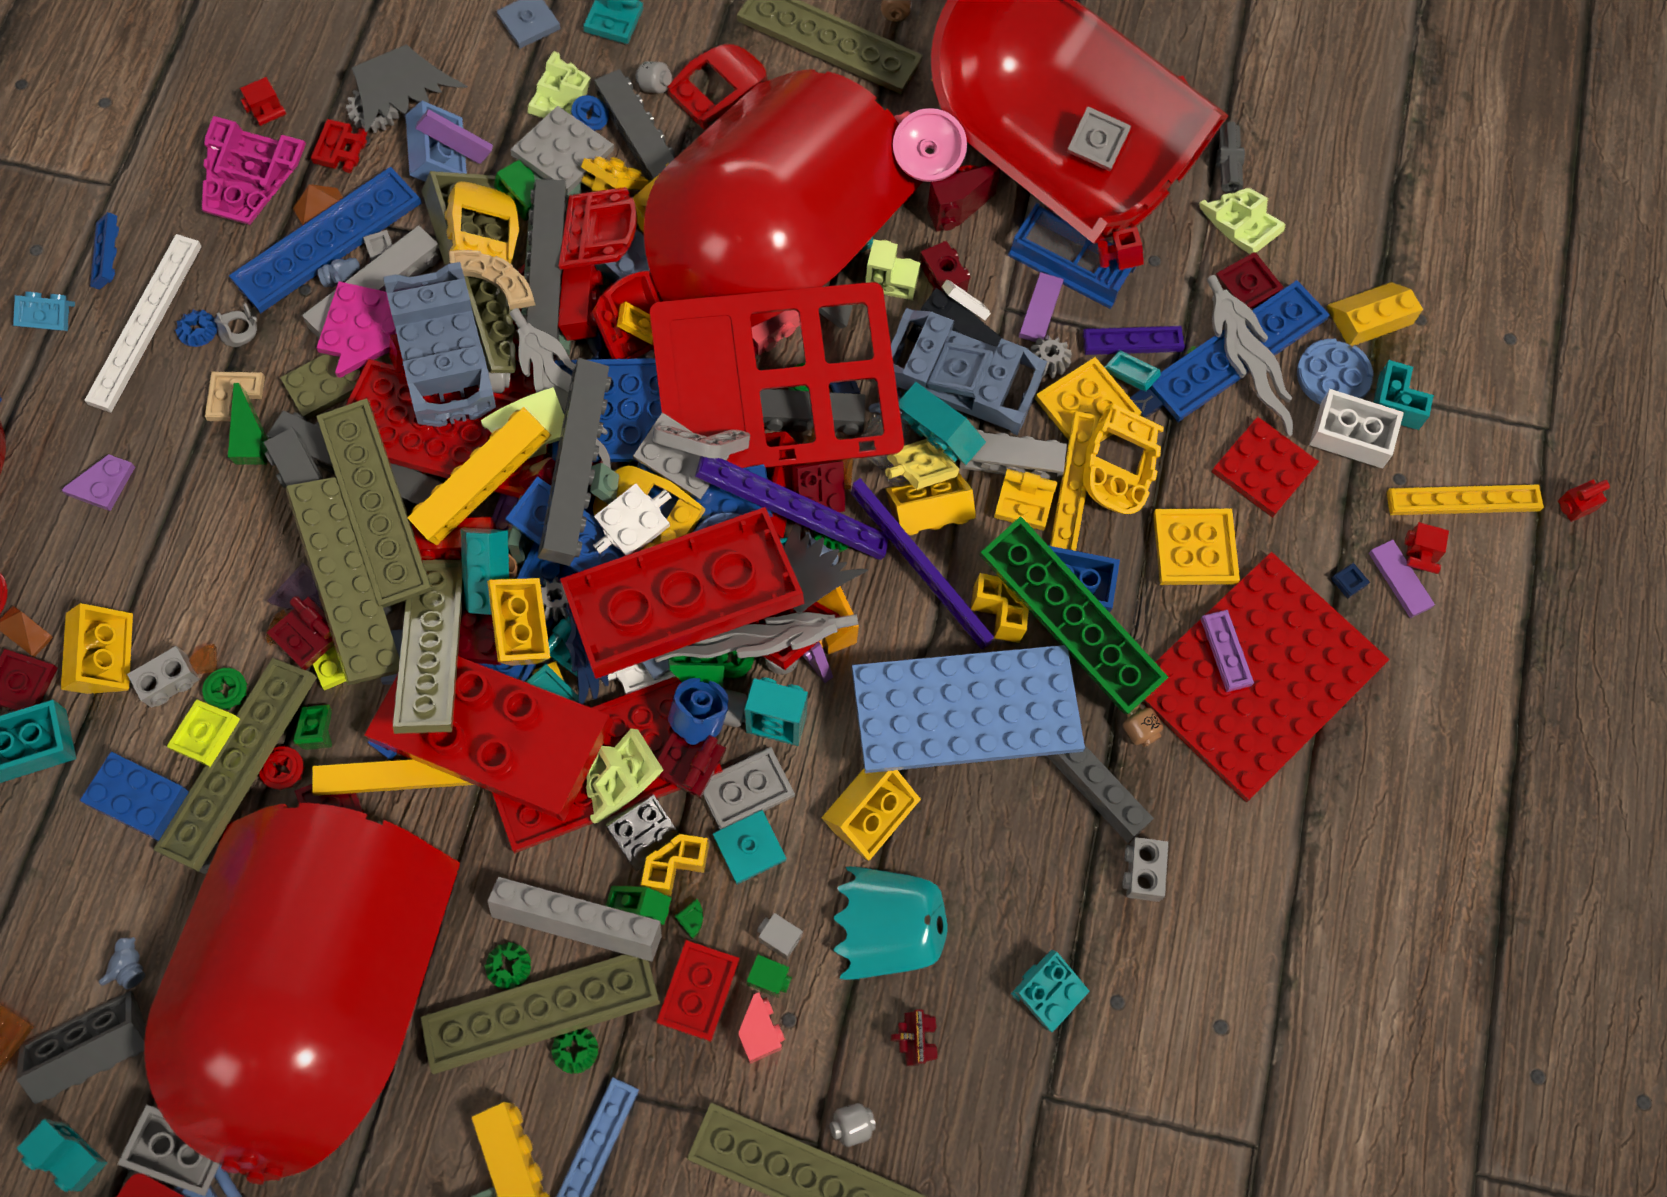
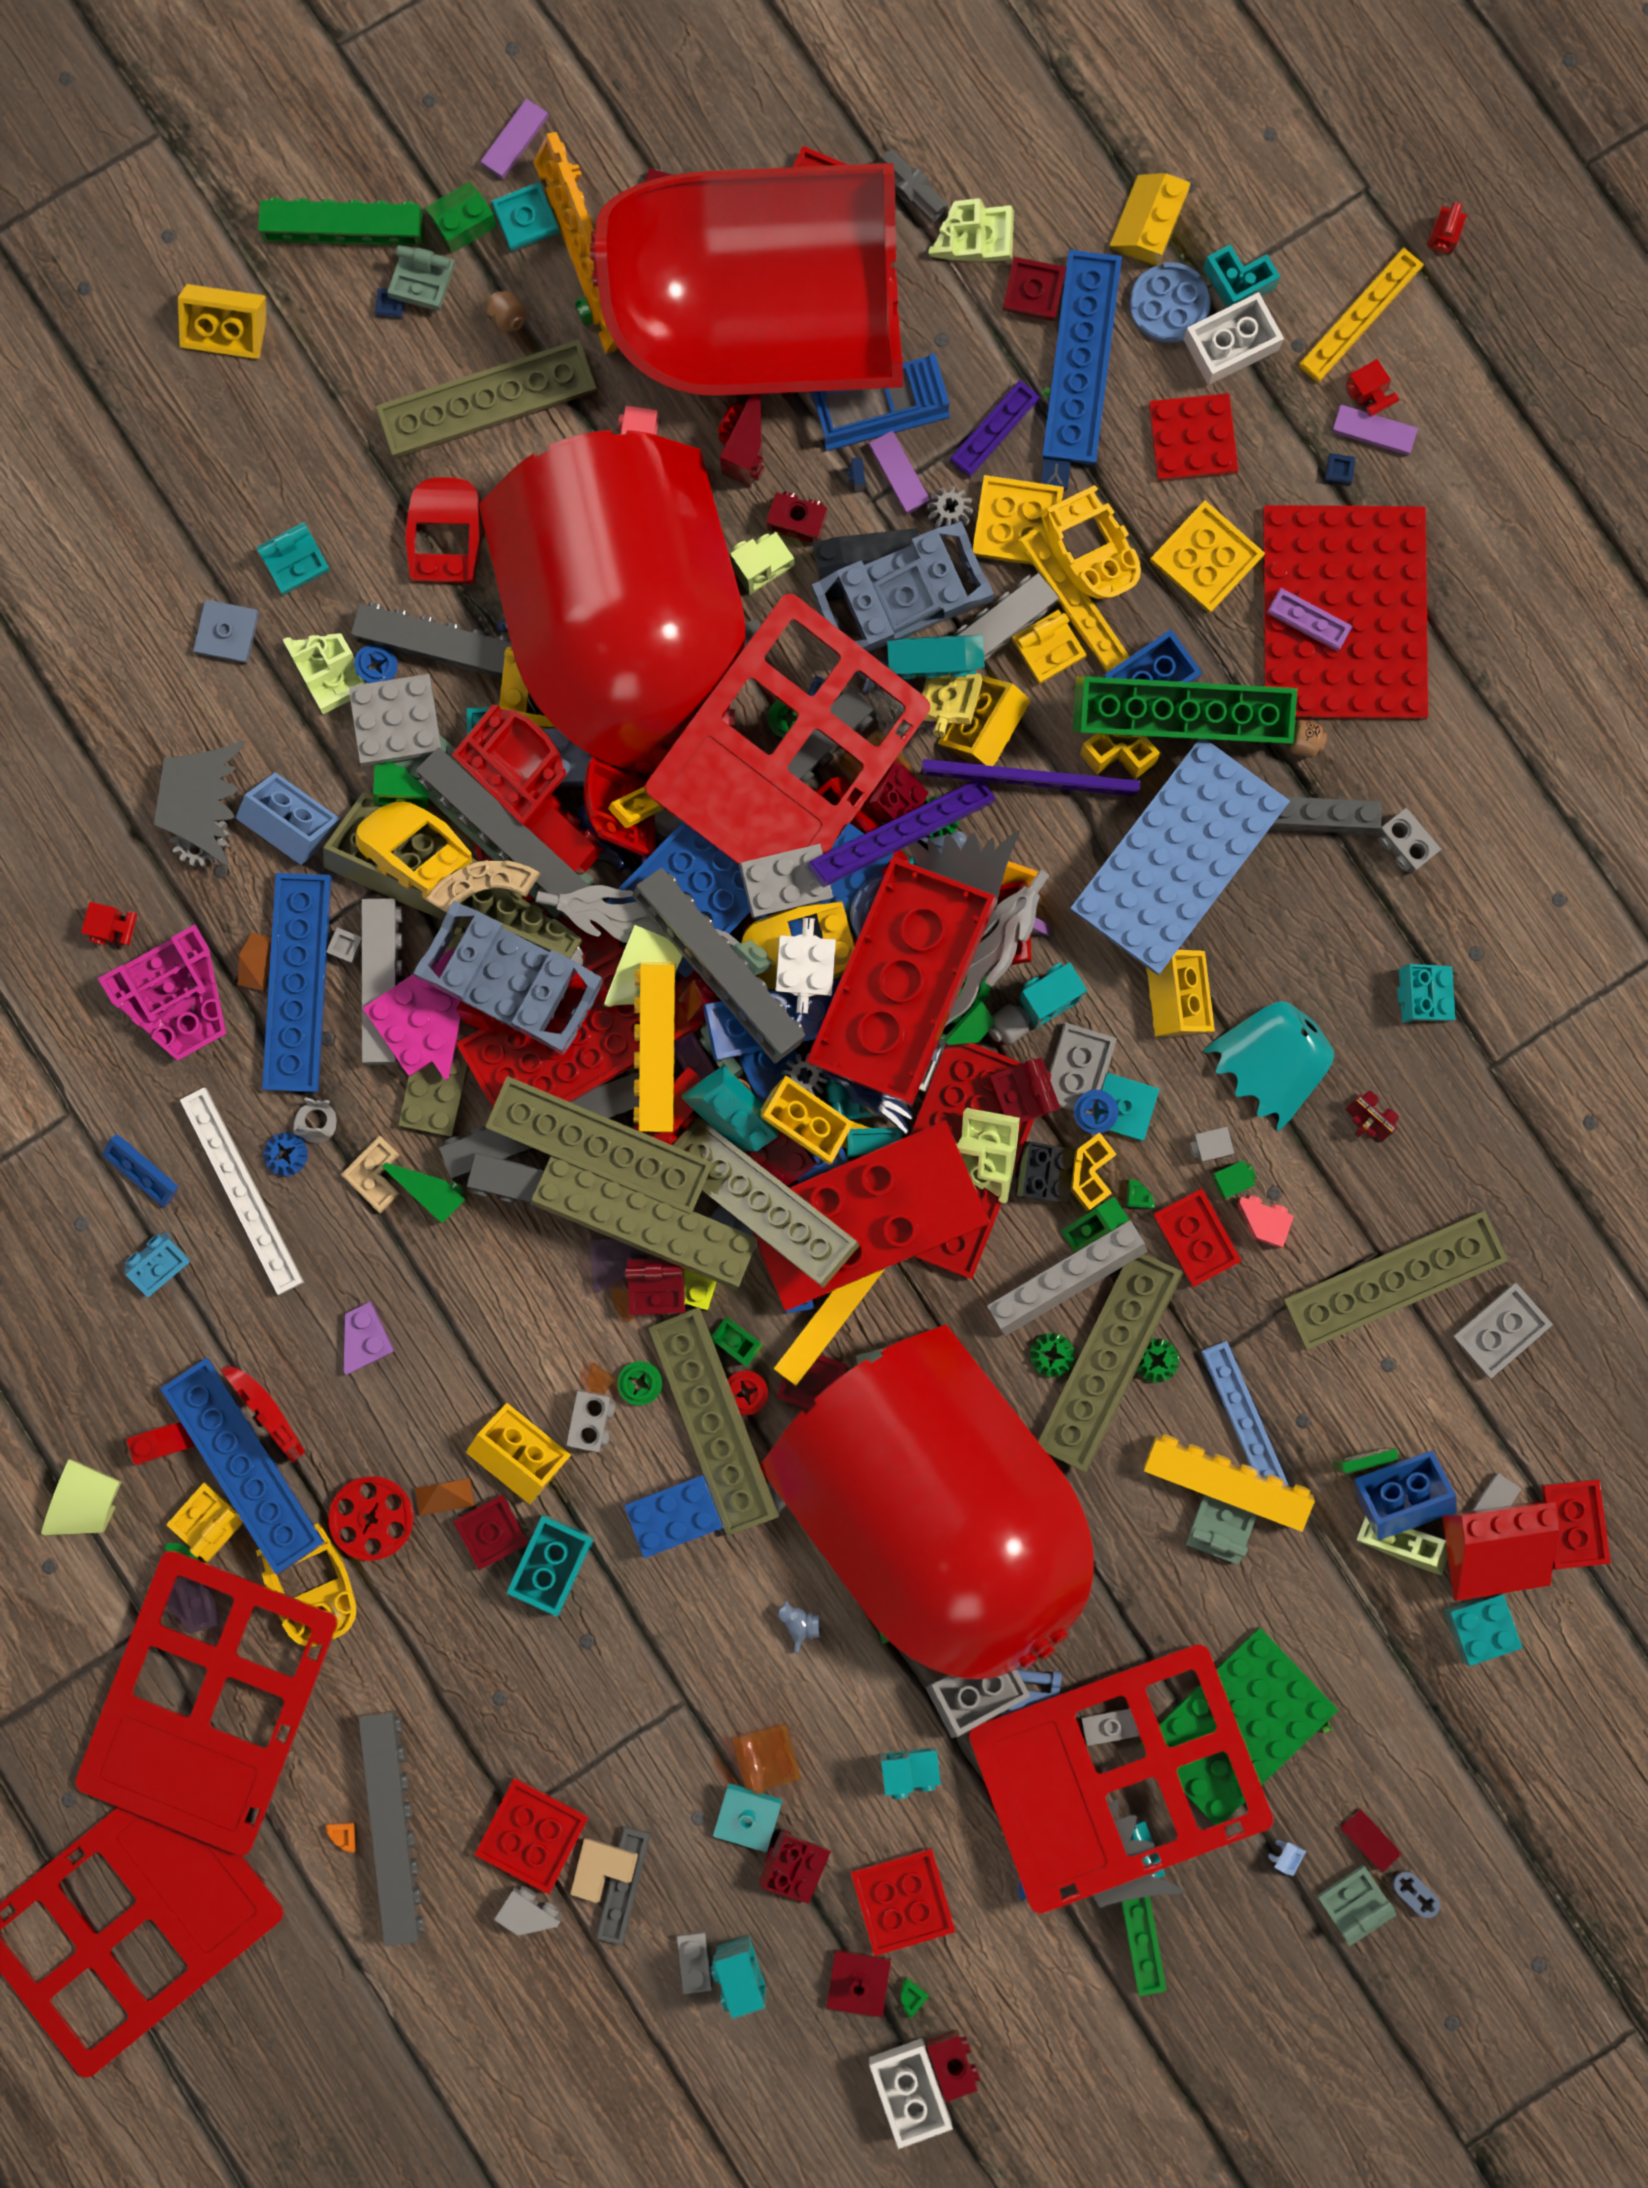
camera: 40 degrees left, 15 degrees up
dark grey slope [16,991,146,1104] -> none
neon yellow plate [166,699,240,767] -> none
red plate [311,119,368,173] -> none
sand blue animal [318,258,360,287] -> none
medium lavender tile [416,109,493,164] -> none
yellow plate [581,156,649,192] -> none
light grey head [636,61,672,94] -> none
light grey beam [652,425,750,458] -> none
blue brick [668,678,729,745] -> none
light grey head [830,1103,876,1147] -> none
bright pink dish [893,108,967,182] -> none
white tile [941,280,990,320] -> none
light grey plate [1067,107,1131,171] -> none
red brick [1098,226,1144,270] -> none
teal tile [1105,351,1161,392] -> none
light grey piece [1206,275,1293,437] -> none
none -> dark blue plate [847,457,866,493]
none -> blue gear [1074,1090,1118,1134]

